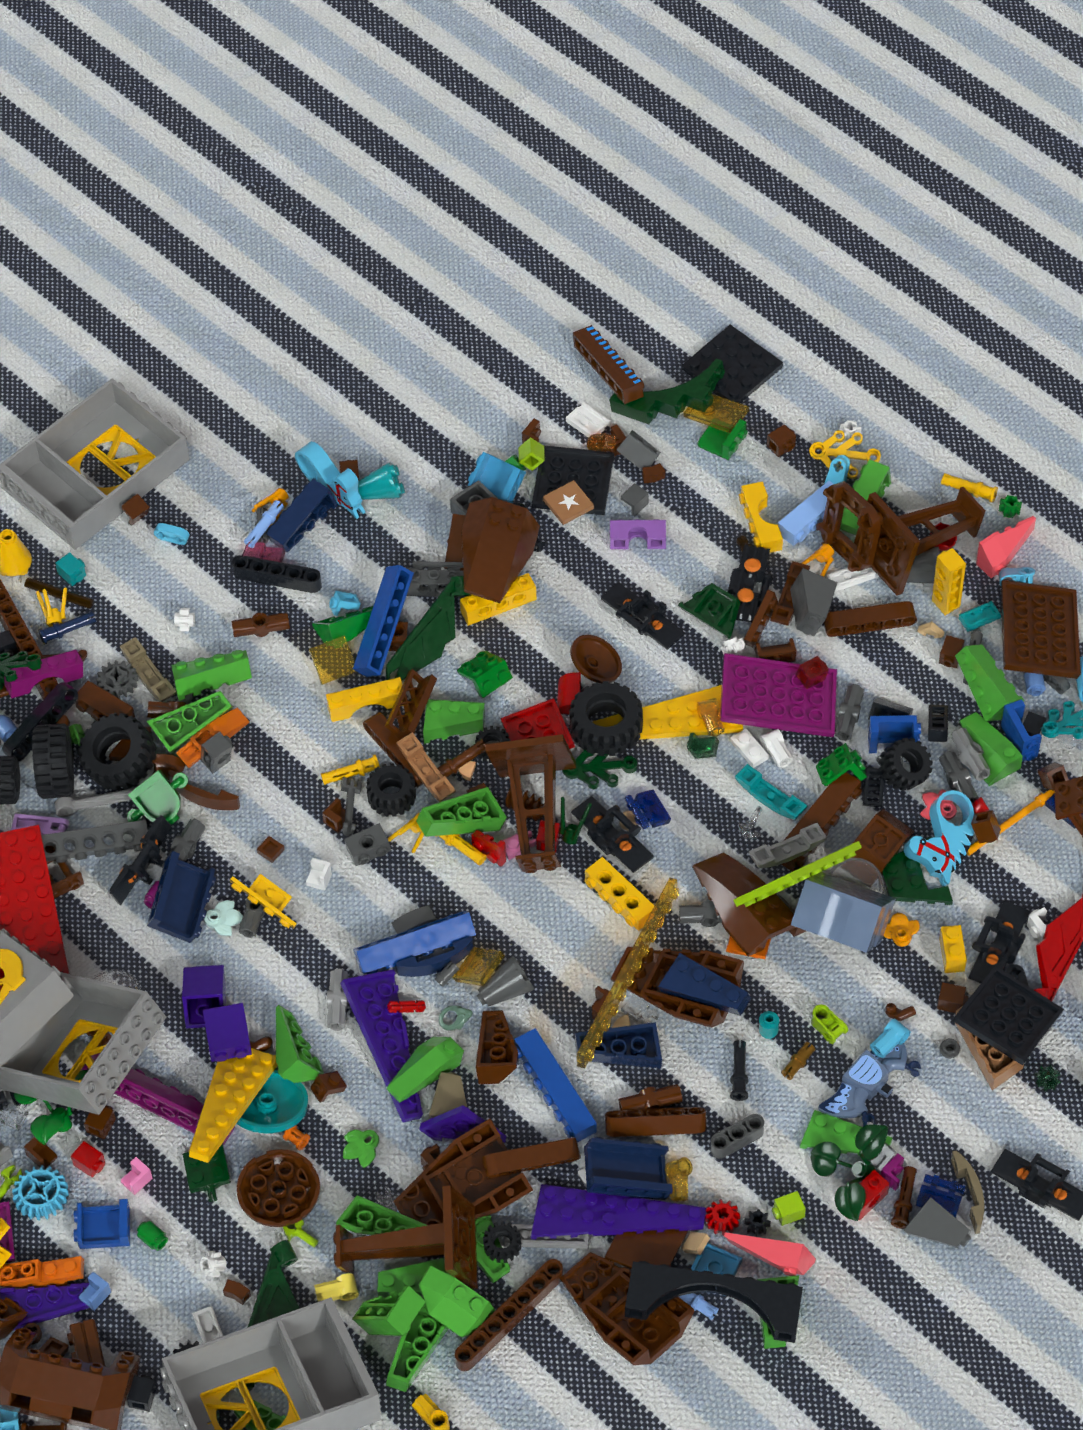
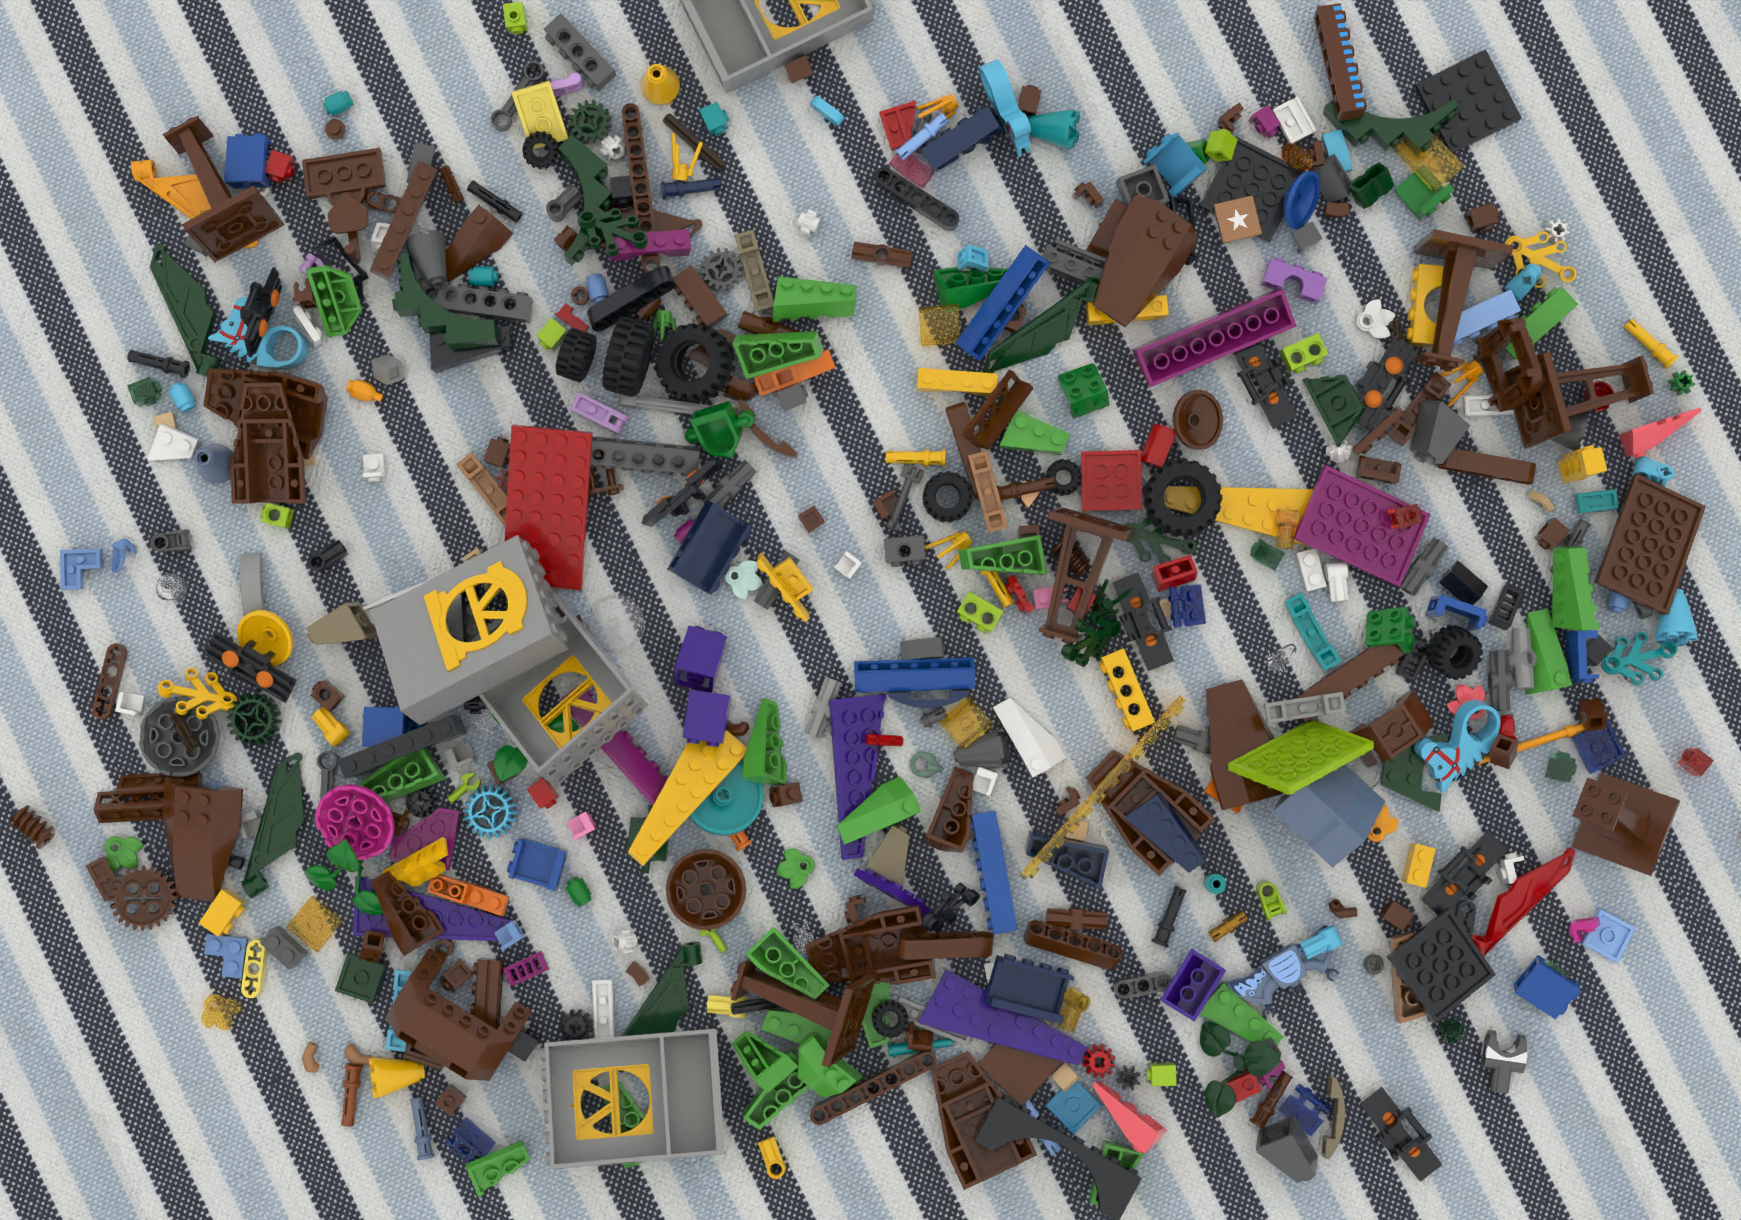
camera: 20 degrees right, 30 degrees up
none -> magenta slope [503,951,549,987]
none -> black axle [730,998,781,1015]
none -> red wing [879,101,916,151]
none -> teal pin [888,1038,953,1058]
none -> reddish brown bracket [904,1021,933,1052]
none -> black plant [922,882,980,933]
none -> lime brick [956,591,1004,634]
none -> white panel [973,767,998,796]
none -> white wedge [993,698,1066,777]
none -> dark green plant [1061,611,1121,667]
none -> reddish brown bracket [1073,181,1104,209]
none -> magenta slope [1132,289,1297,387]
none -> red brick [1151,554,1198,592]
none -> dark purple slope [1160,948,1226,1022]
none -> magenta brick [1248,105,1281,139]
none -> lime brick [1279,333,1328,374]
none -> blue dish [1284,170,1320,230]
none -> medium azure slope [1321,129,1352,172]
none -> dark green brick [1348,163,1394,209]
none -> white plate [1356,299,1395,338]
none -> reddish brown piece [1413,229,1514,371]
none -> clear green brick [1545,751,1577,782]

